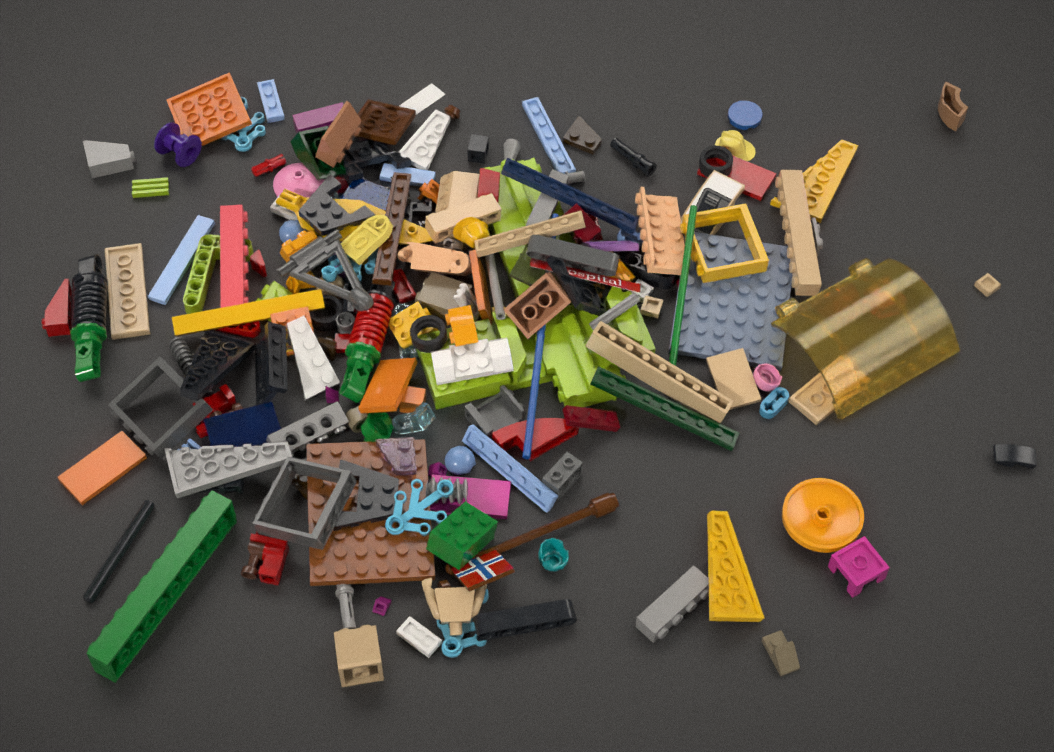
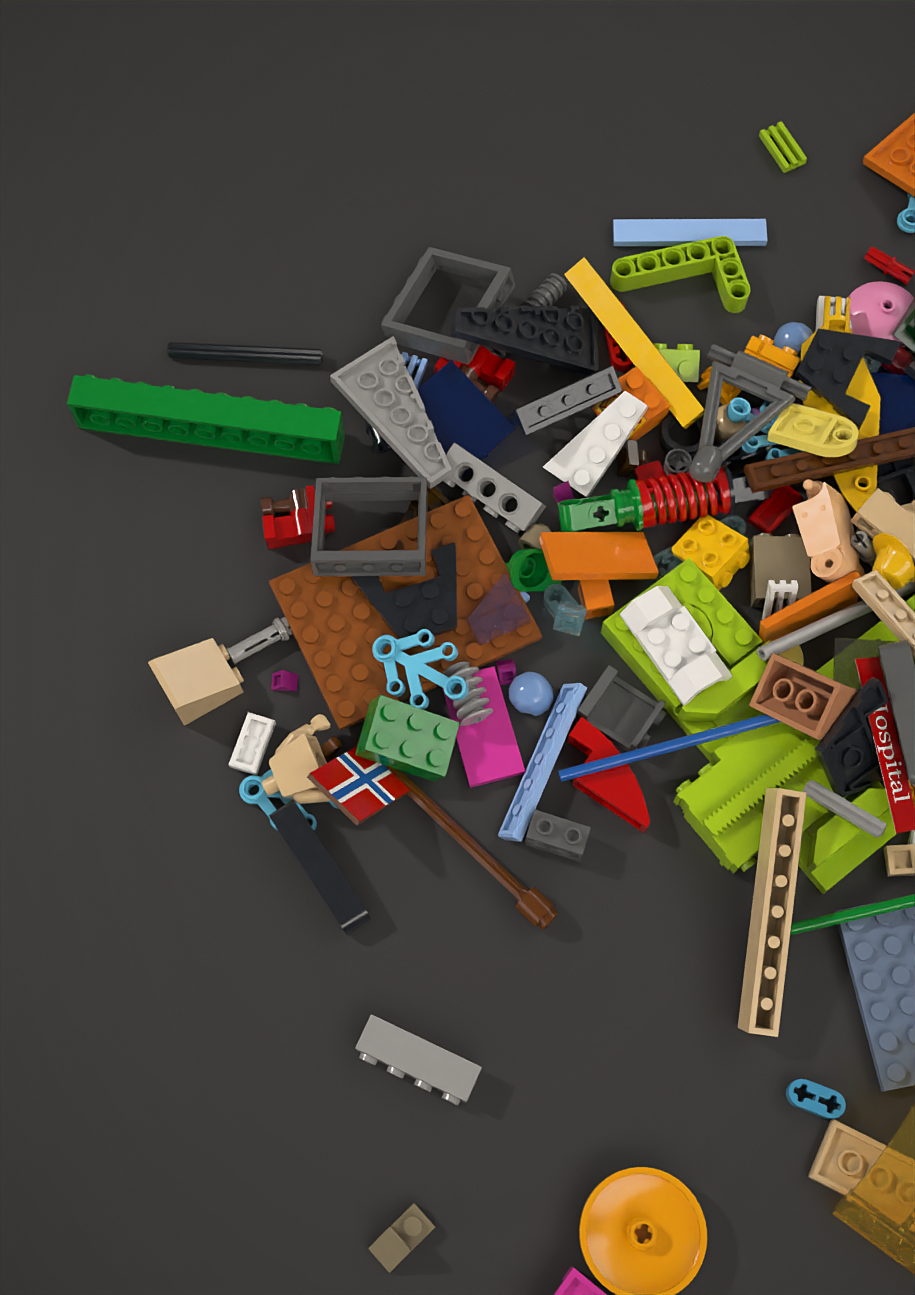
camera: 70 degrees right, 15 degrees up
slope [42,278,72,337] -> none
orange tile [58,431,147,506] -> none
piece [70,254,108,382] -> none
light grey slope [83,140,136,178] -> none
tan tile [105,243,150,340] -> none
dark purple hose [154,122,202,168] -> none
coral brick [220,205,249,308] -> none
red slope [250,249,267,277] -> none
black tyre [410,315,447,353] -> none
light orange brick [445,305,478,347] -> none
teal hair [538,538,569,572] -> none
dark red plate [563,405,620,432] -> none
dark green tile [590,366,739,451] -> none
tan tile [706,348,761,410] -> none
yellow wing [707,511,764,622] -> none
bright pink hair [753,363,782,392] -> none

